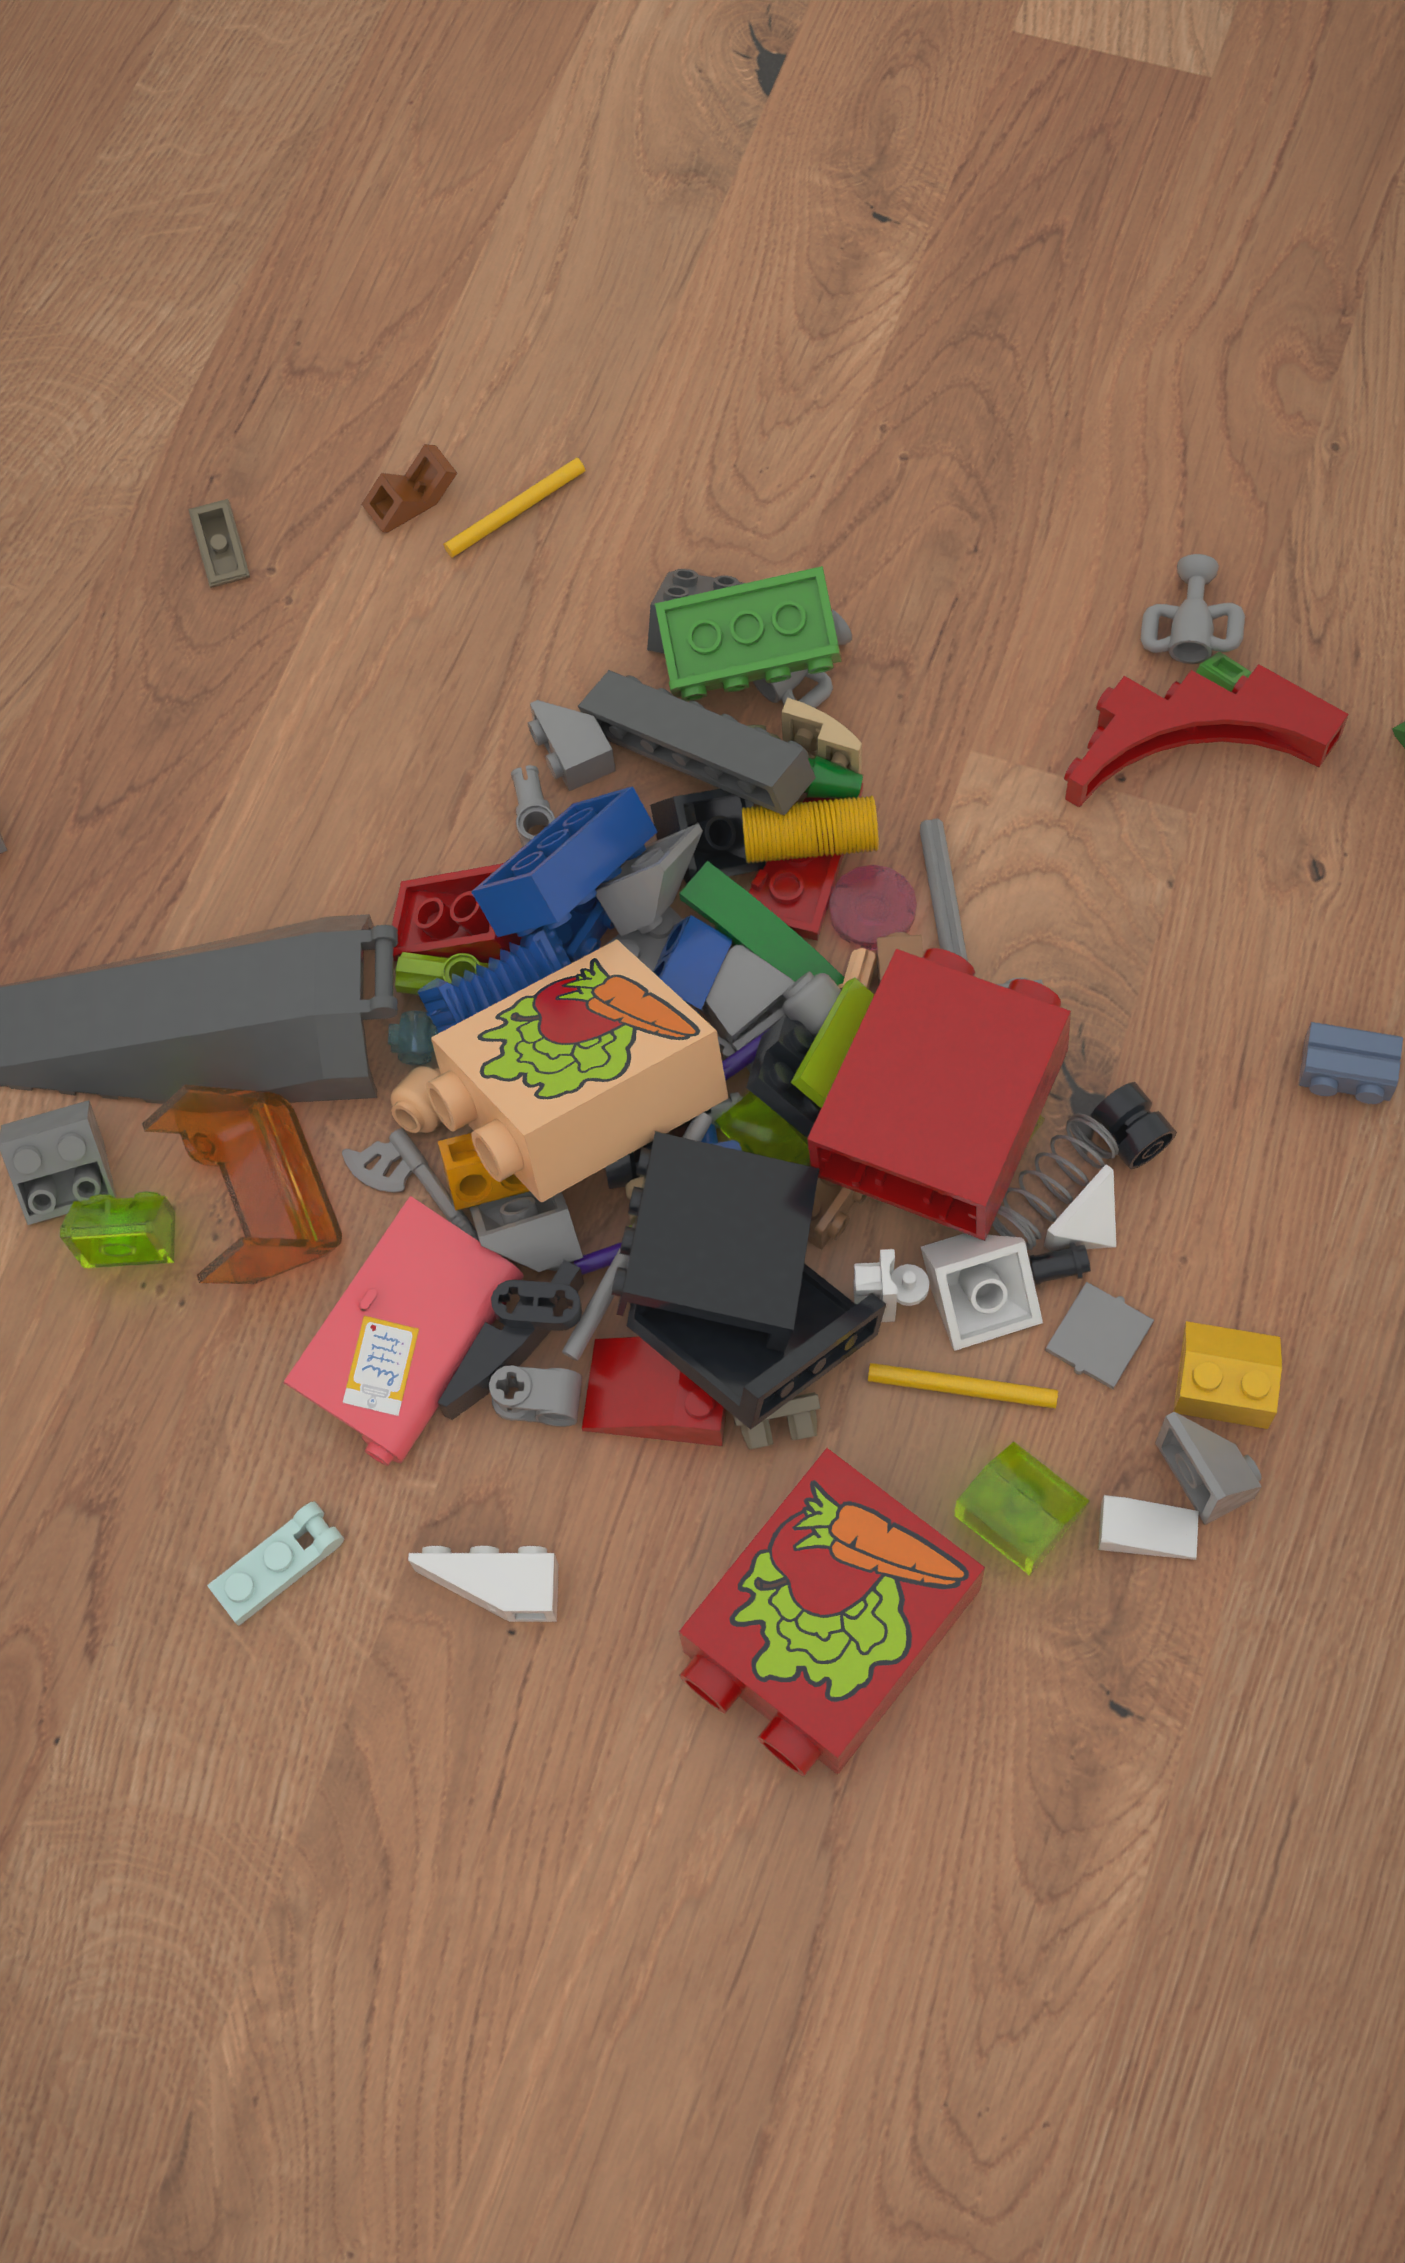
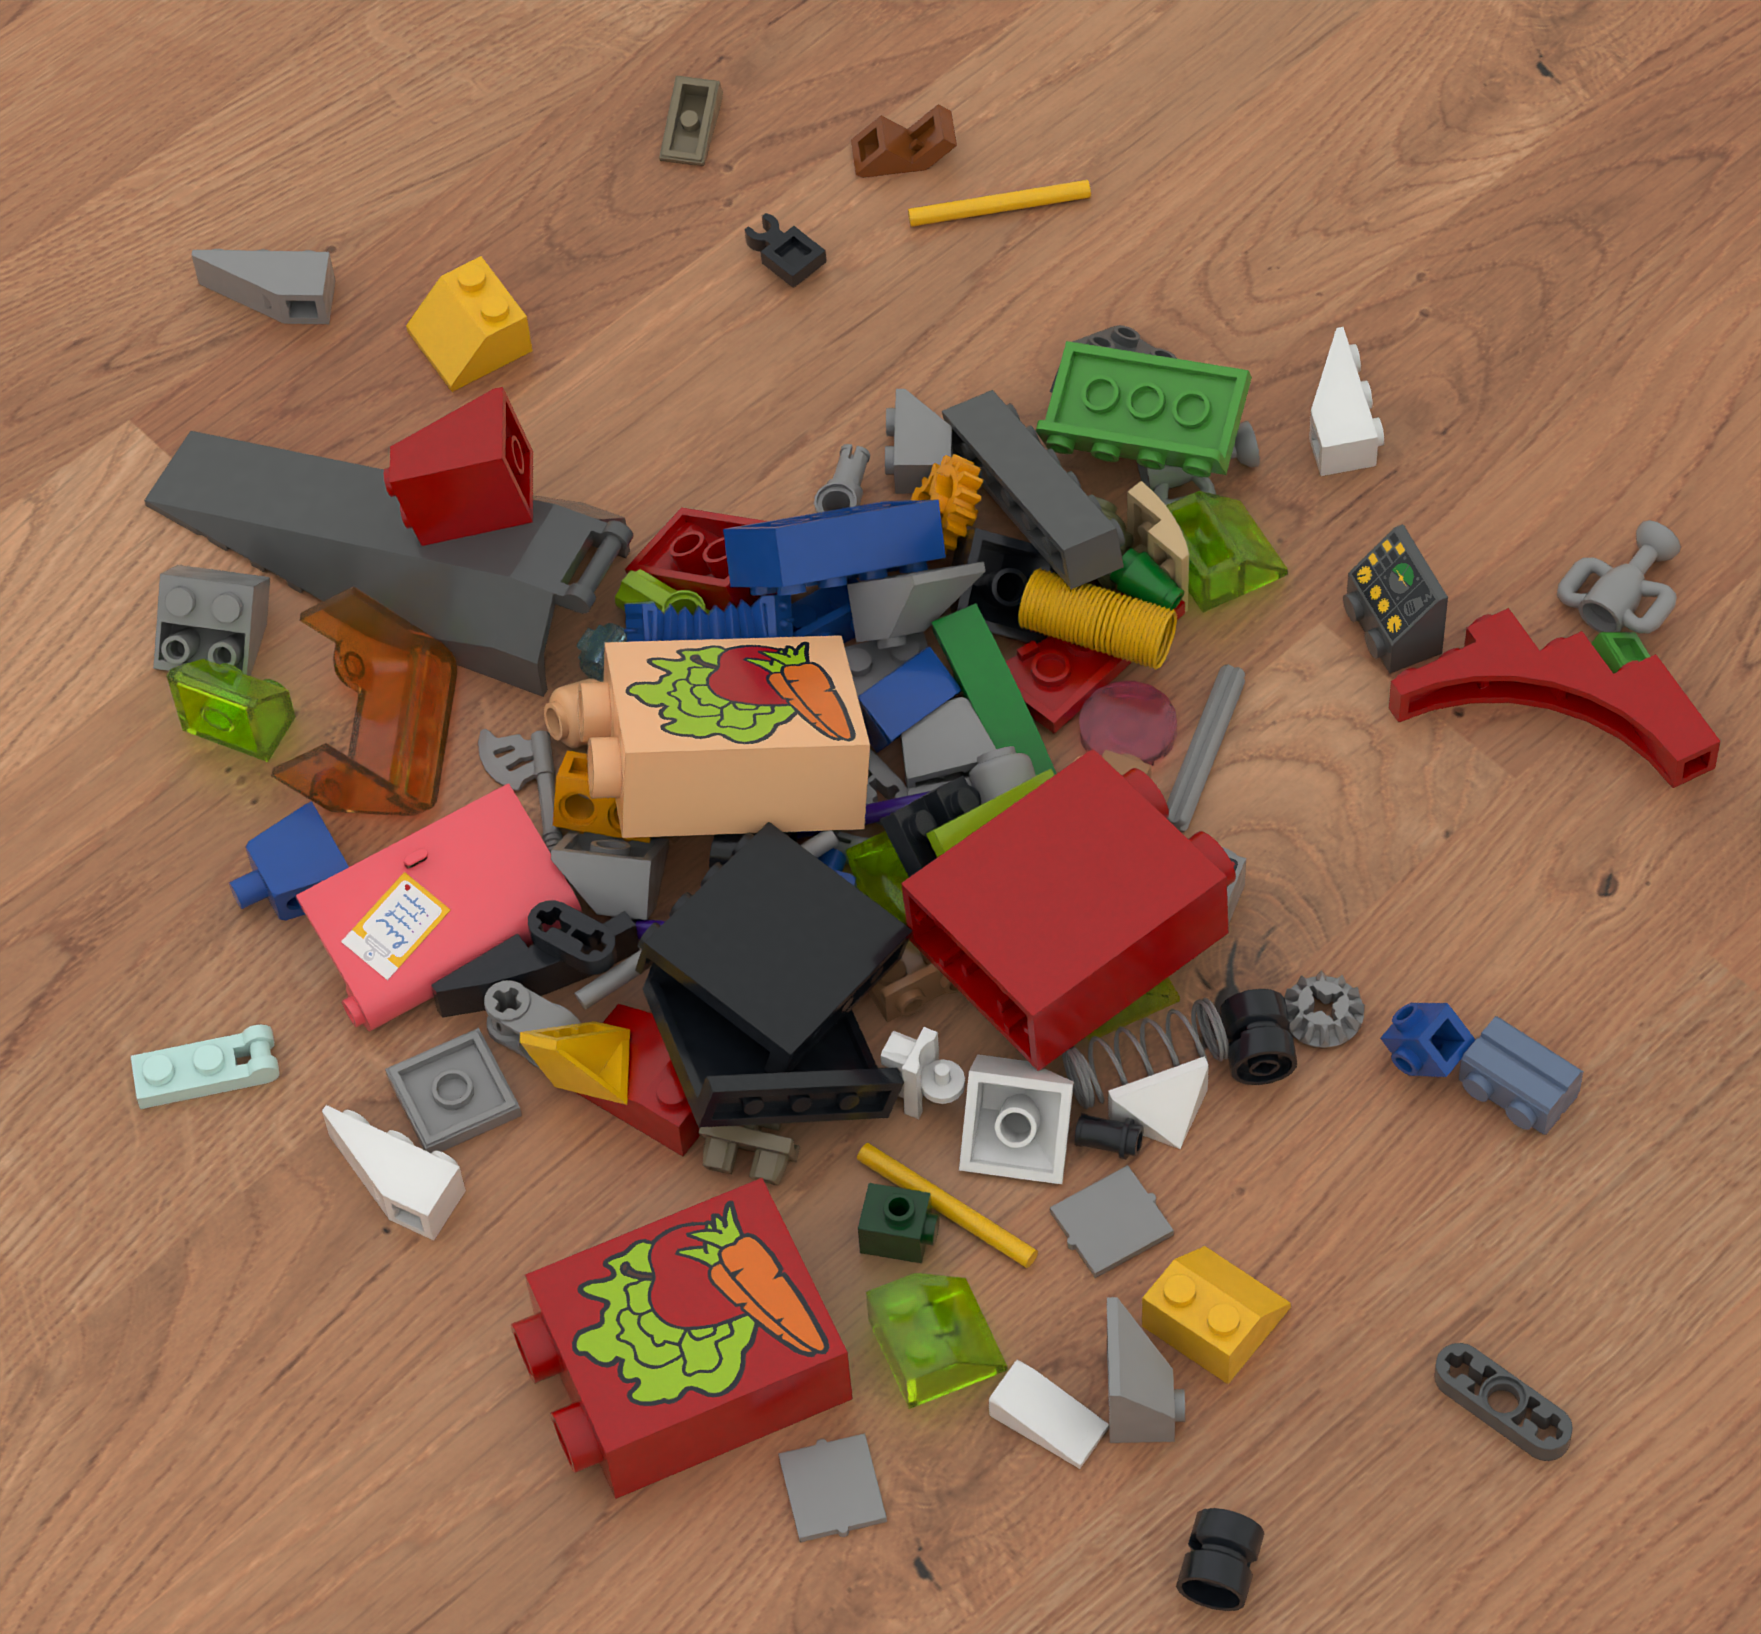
camera: 25 degrees right, 10 degrees down
none -> blue torso [229,801,349,921]
none -> red slope [384,387,533,546]
none -> light grey tile [385,1028,522,1153]
none -> yellow slope [406,256,533,392]
none -> yellow slope [520,1021,630,1105]
none -> black plate [745,213,827,288]
none -> light grey piece [778,1433,887,1542]
none -> dark green brick [858,1183,940,1264]
none -> light orange gear [911,454,983,555]
none -> clear neon green slope [1166,491,1288,613]
none -> black wheel [1176,1508,1265,1611]
none -> light grey gear [1285,970,1365,1048]
none -> white slope [1309,327,1384,476]
none -> dark grey slope [1343,524,1448,674]
none -> blue brick [1380,1003,1476,1077]

